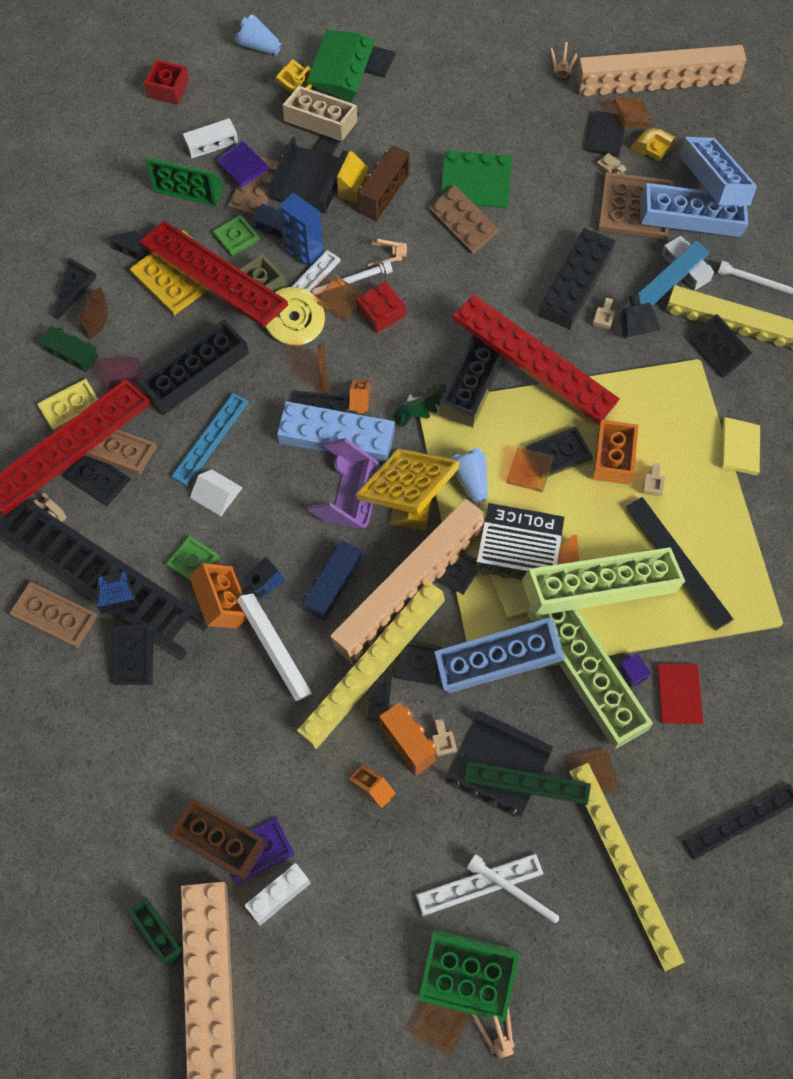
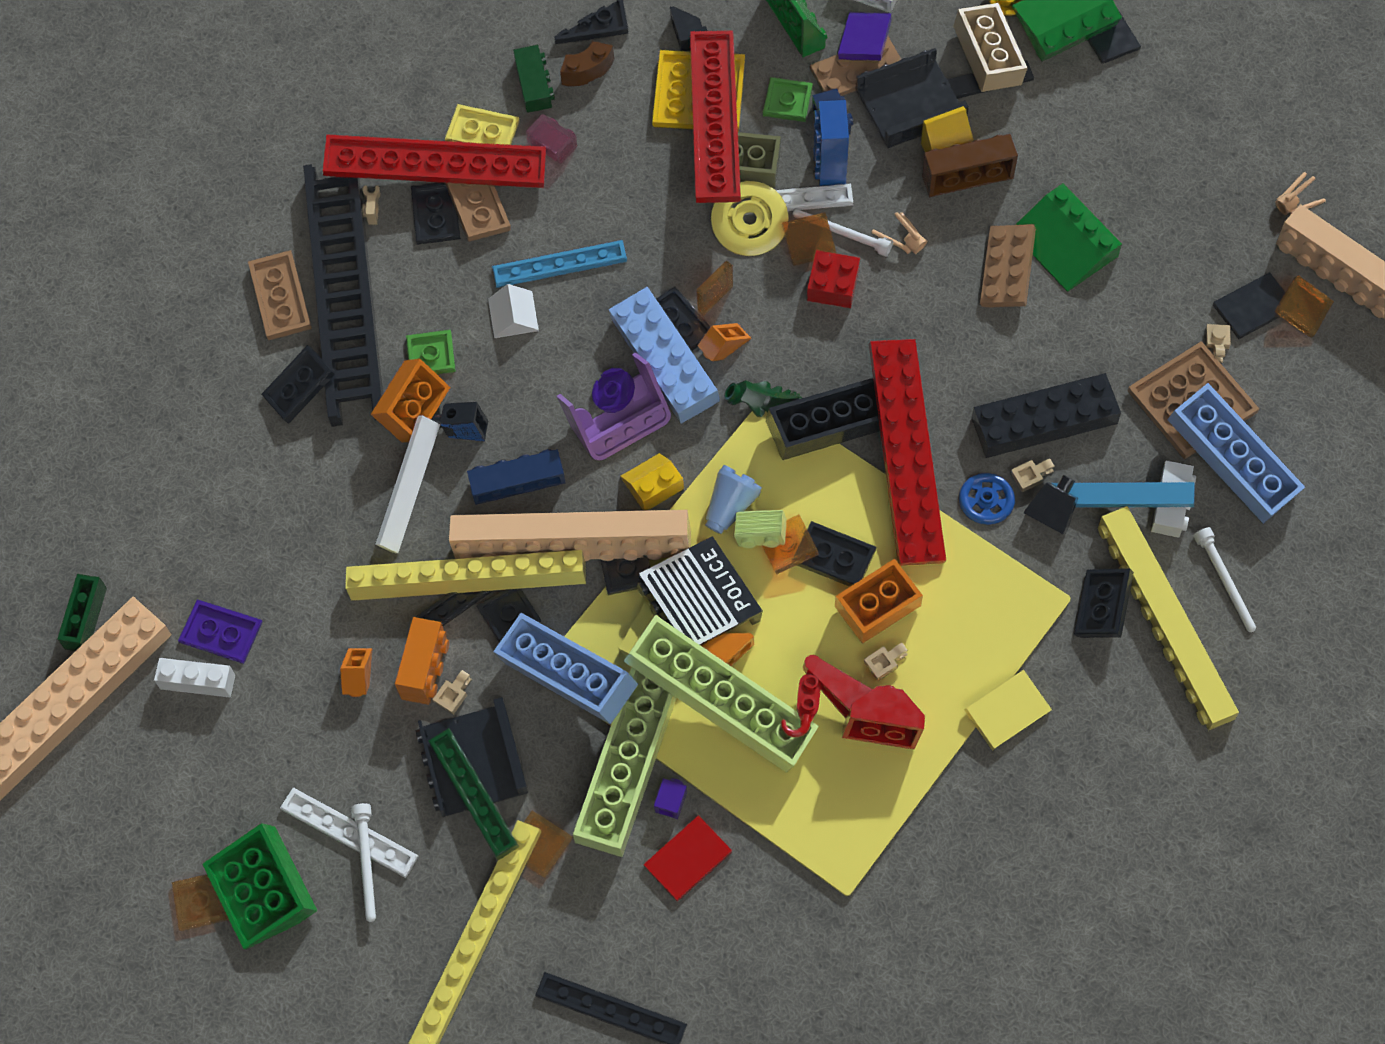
camera: 50 degrees right, 0 degrees up
black torso [97,565,139,614] -> none
black brick [138,319,249,416] -> none
reddish brown brick [169,798,267,882] -> none
yellow plate [356,448,459,514] -> none
light nougat plant [471,1007,515,1059] -> none
black tile [626,497,734,631] -> none
yellow brick [630,128,677,161] -> none
light blue brick [679,137,757,207] -> none
none -> dark purple tile [592,368,635,413]
none -> yellowish green brick [734,510,787,548]
none -> red slope [781,655,925,750]
none -> blue plate [959,473,1015,525]

